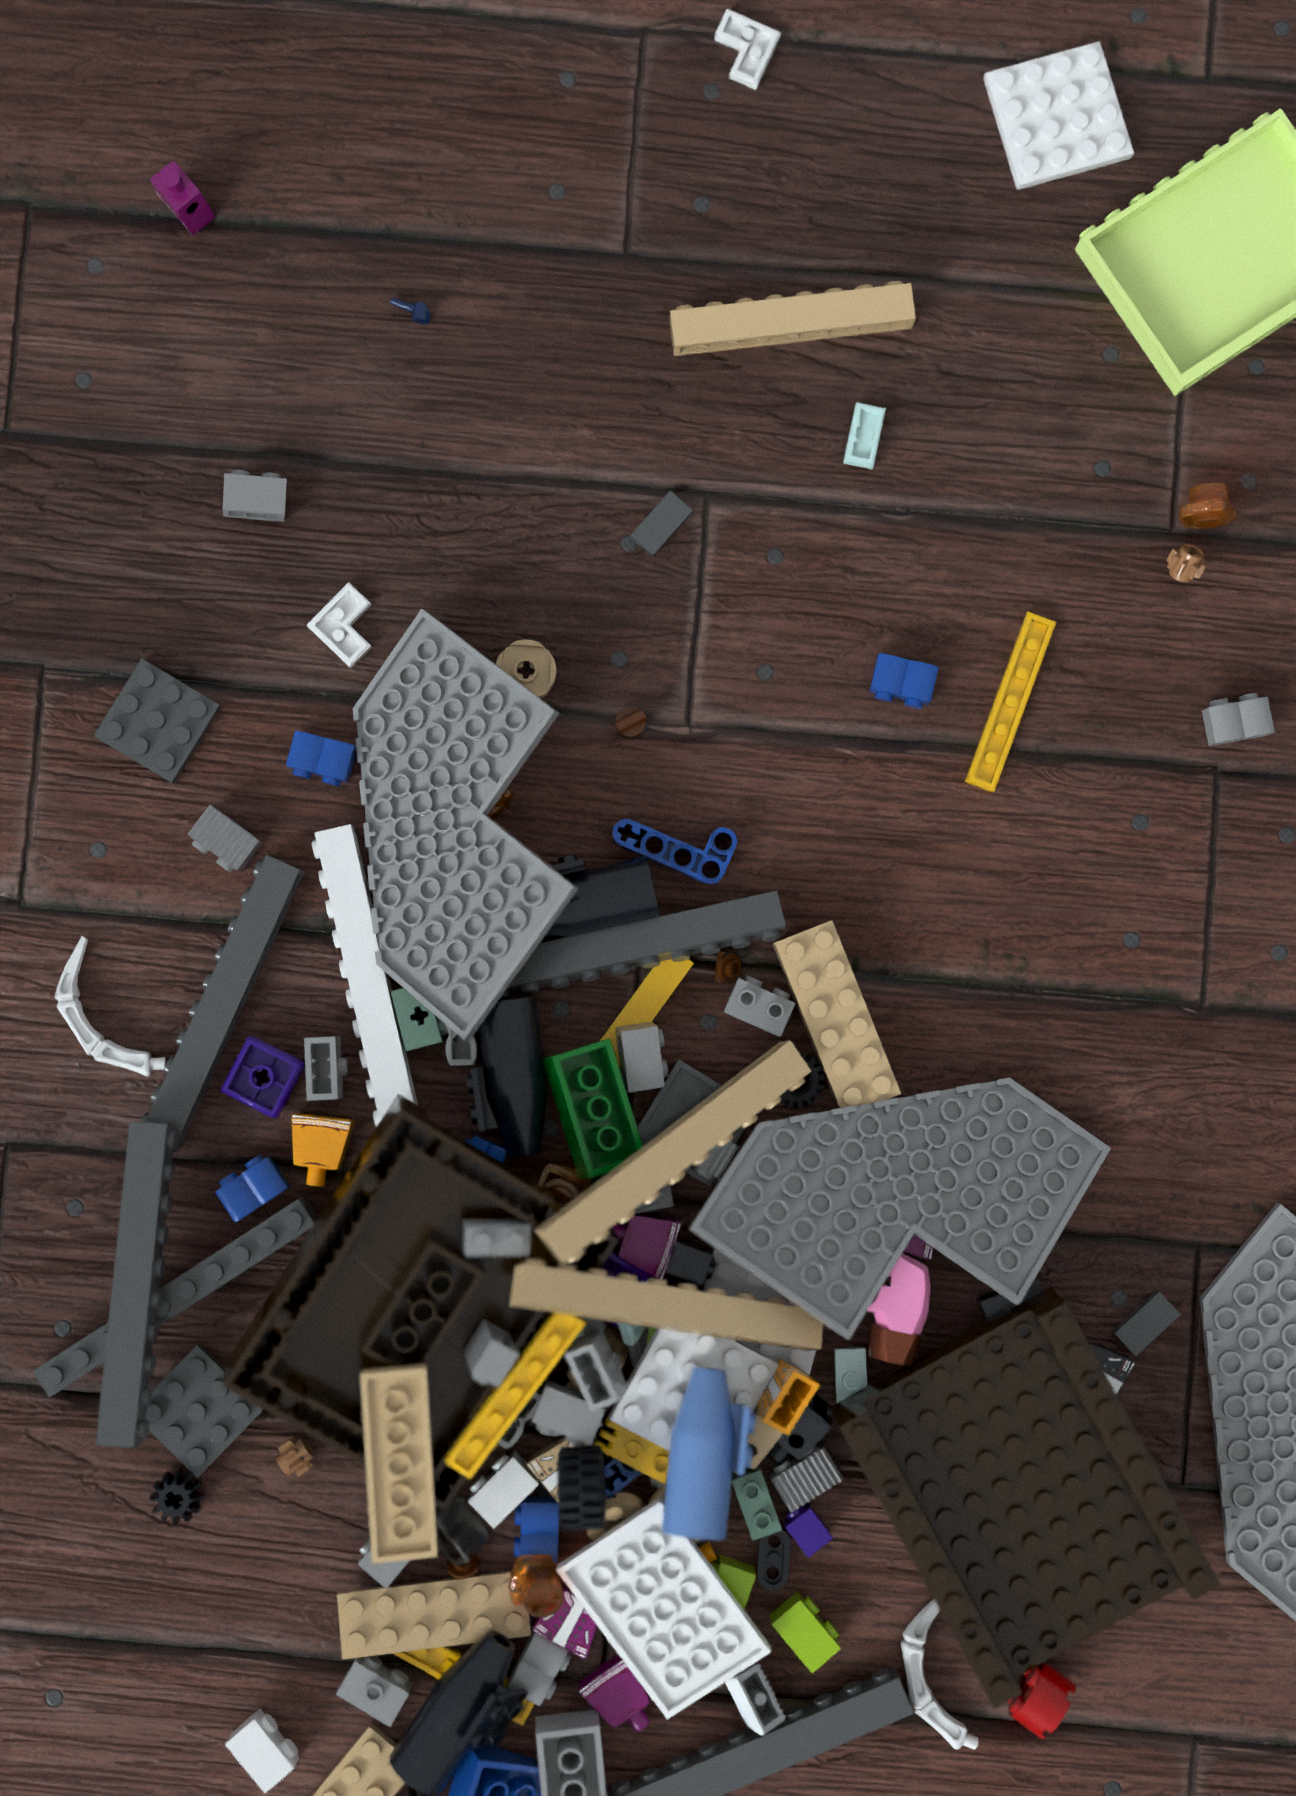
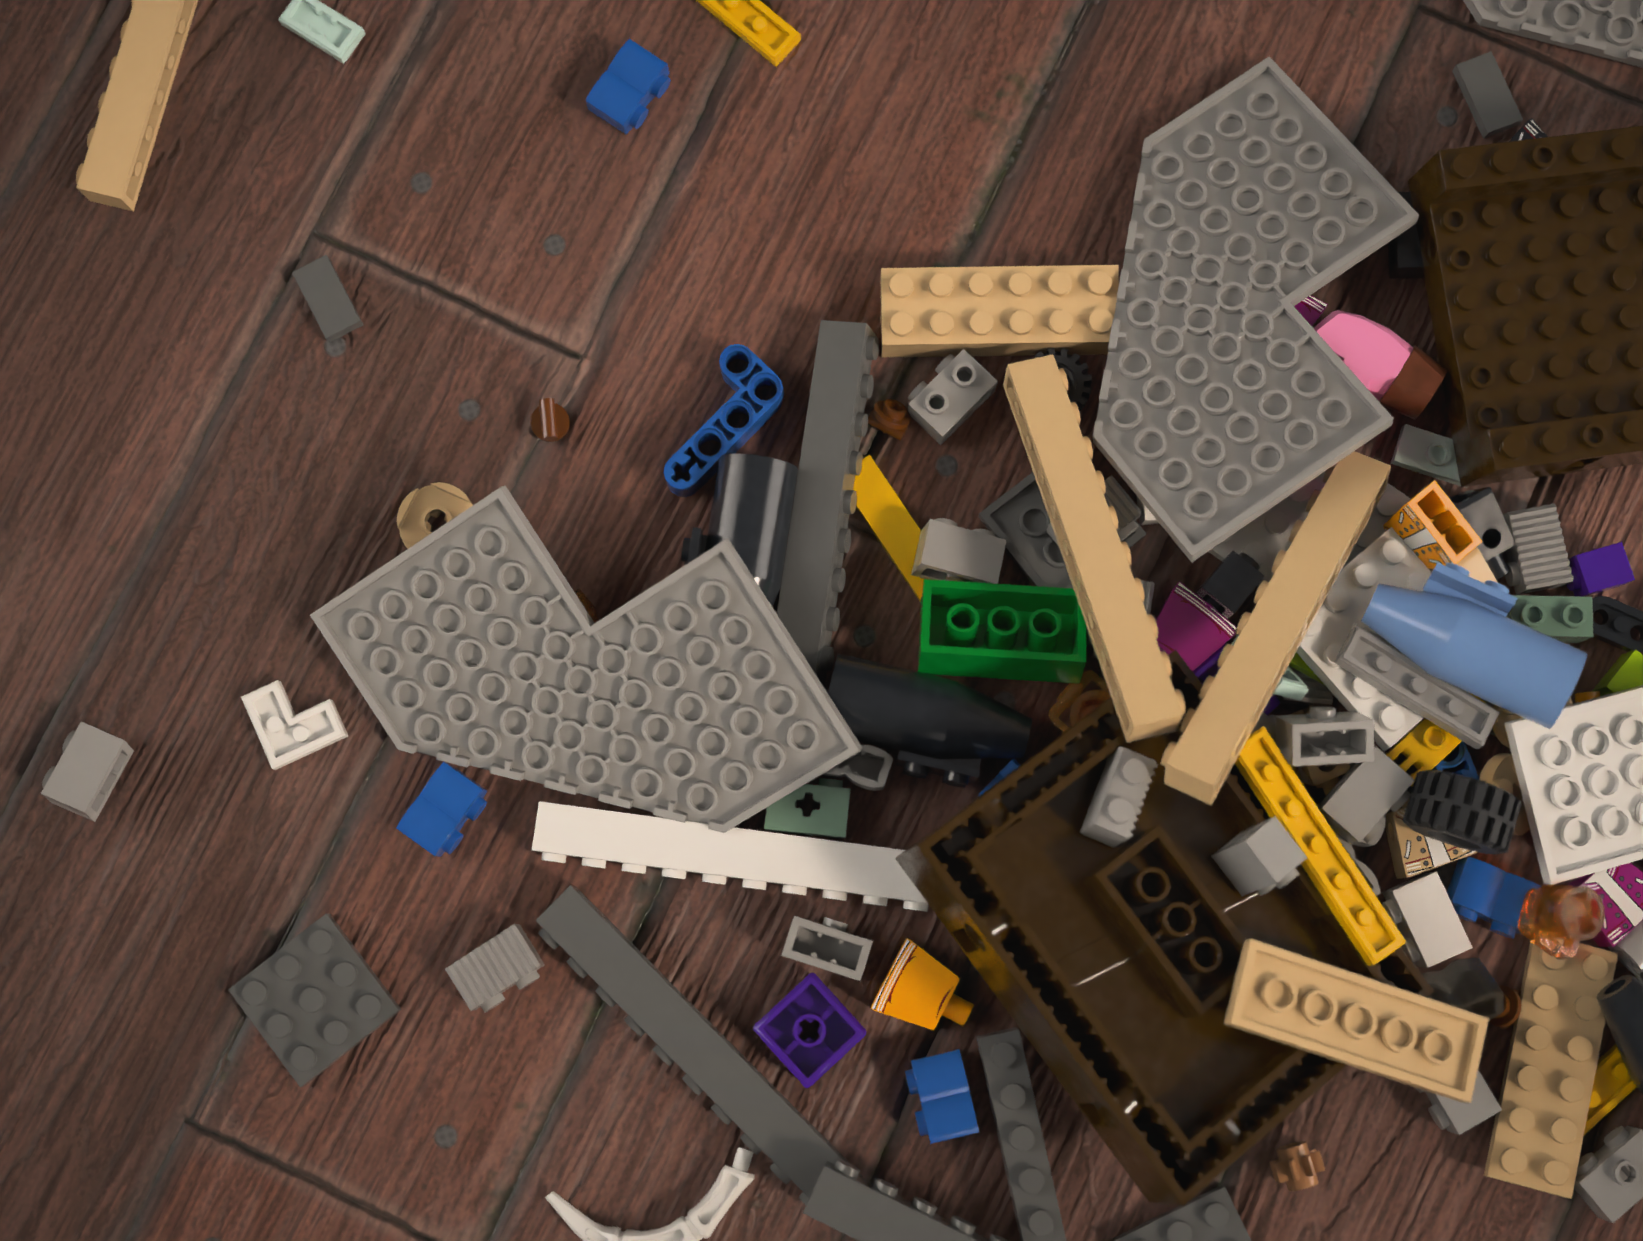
camera: 60 degrees left, 5 degrees down
none -> light grey tile [1334,625,1500,750]

